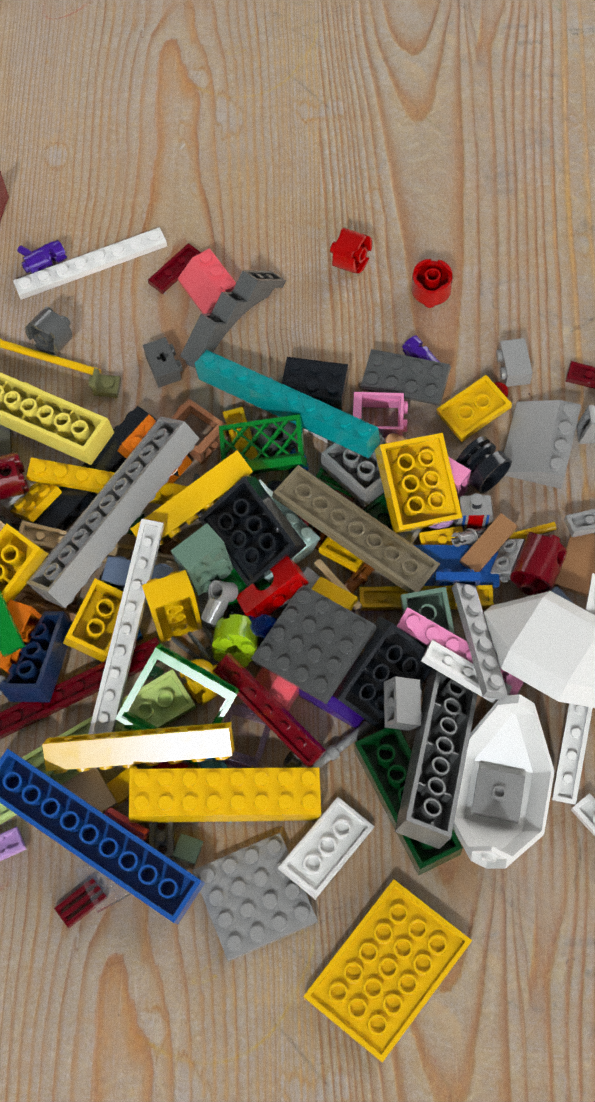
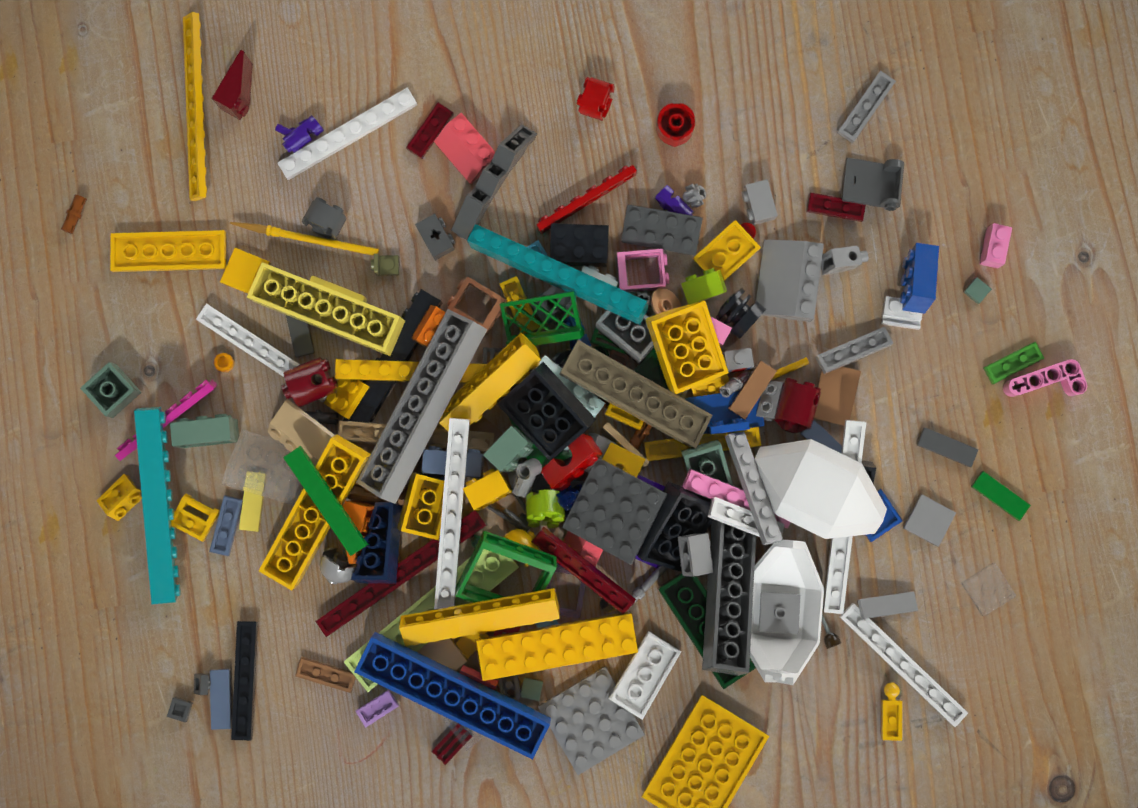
camera: 10 degrees left, 20 degrees up
none -> red plate [536,165,637,234]
none -> lime brick [681,268,727,305]
none -> light grey gear [683,183,706,208]
none -> dark brown hinge [822,614,841,649]

